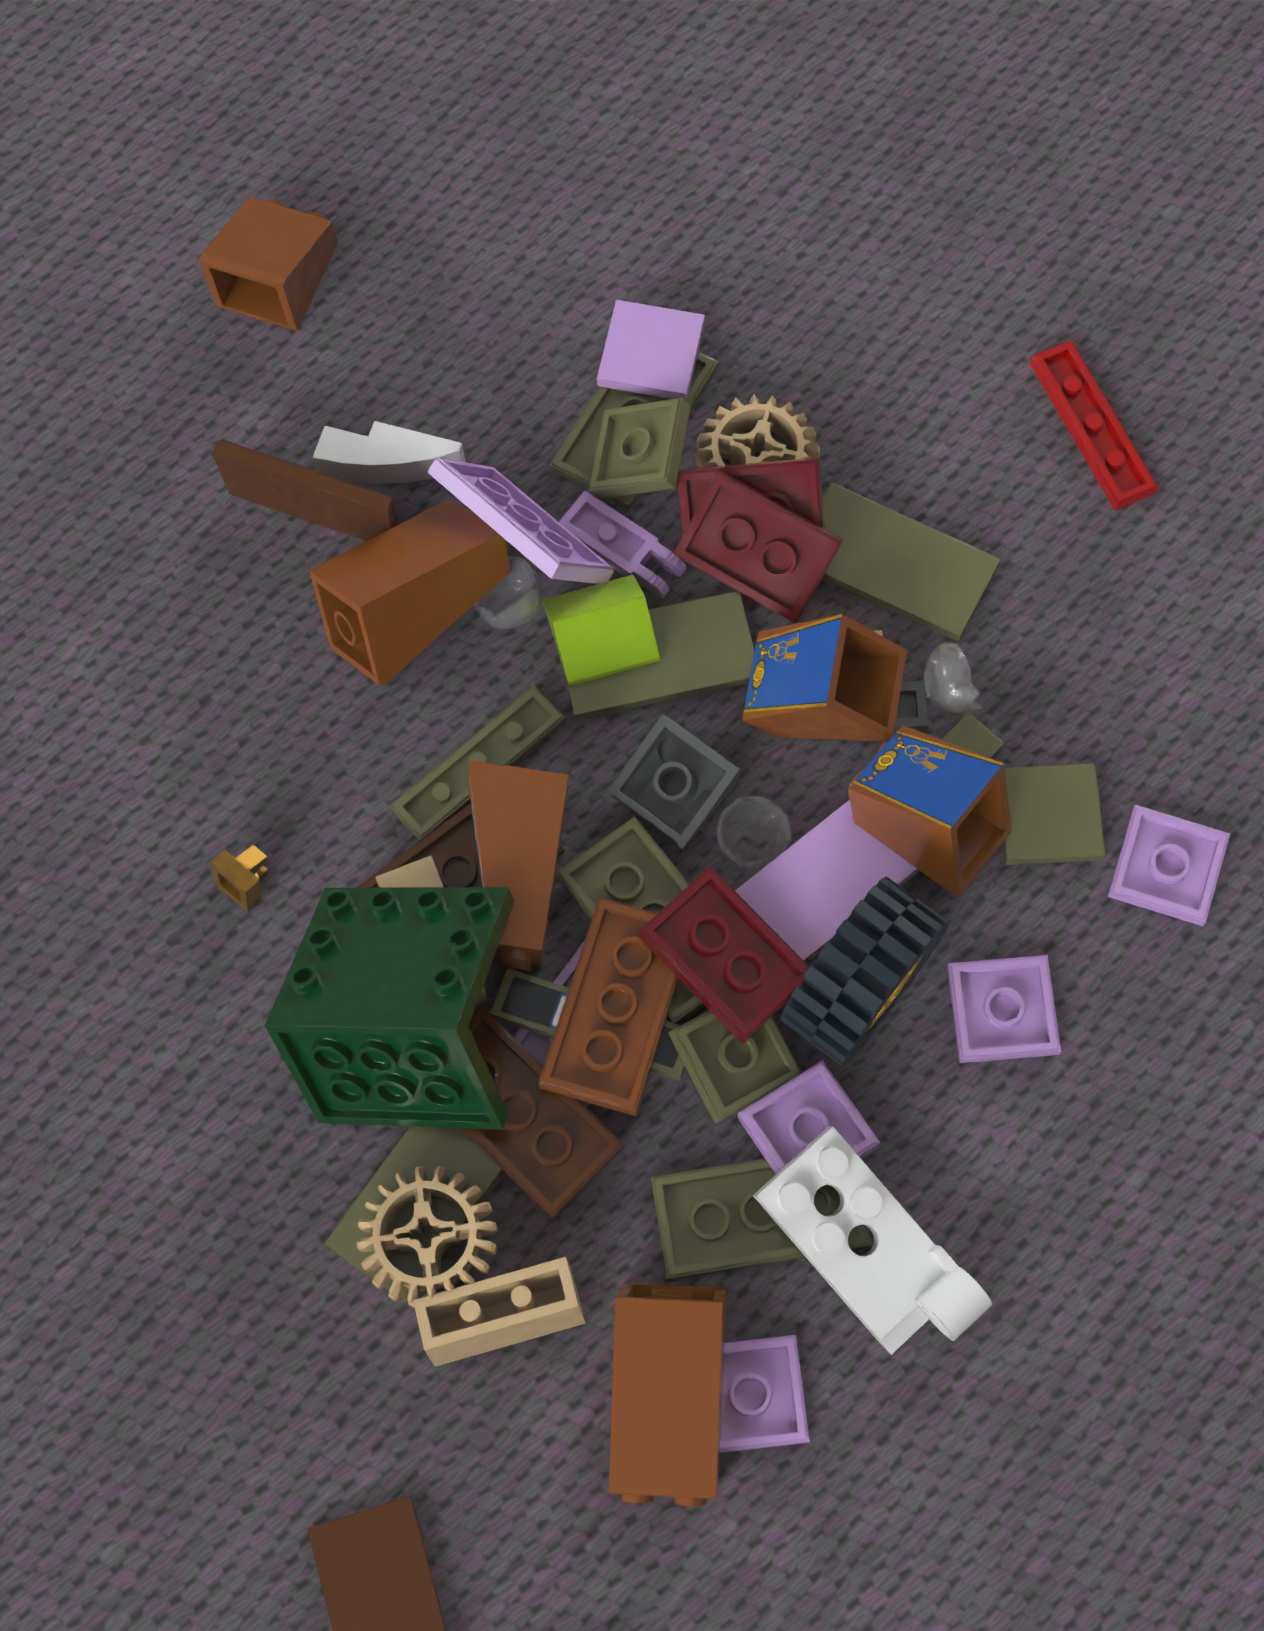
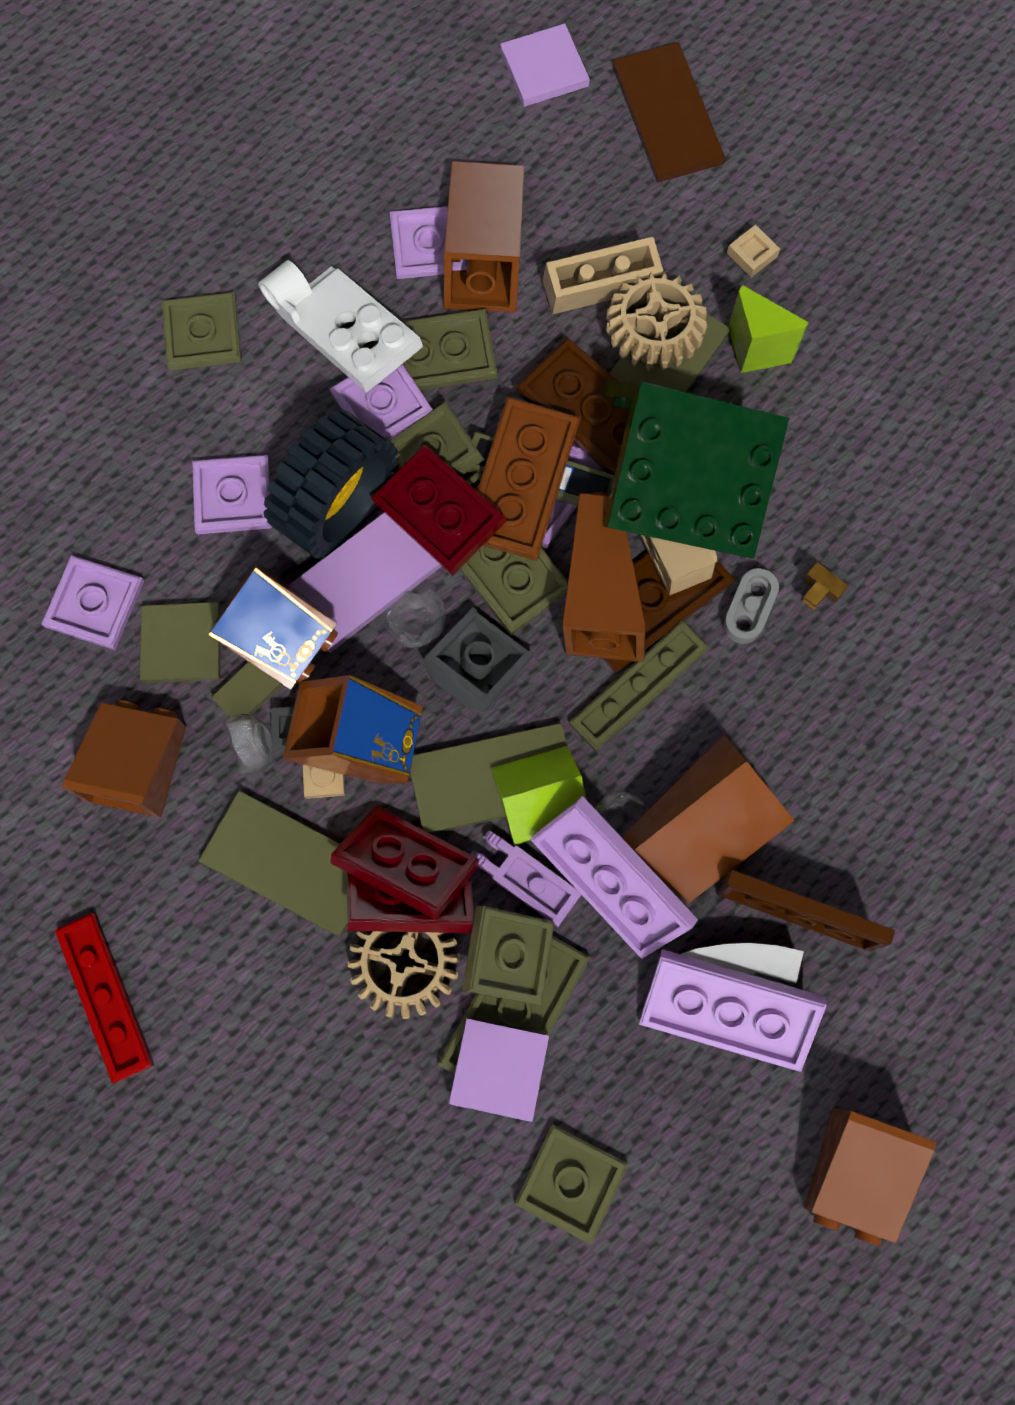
camera: 175 degrees right, 5 degrees up
none -> dark orange slope [62,700,186,818]
none -> olive tile [162,292,242,371]
none -> olive tile [515,1124,629,1245]
none -> lavender tile [639,949,827,1072]
none -> light grey plate [724,568,779,644]
none -> tan plate [727,224,780,278]
none -> lime slope [728,285,809,373]

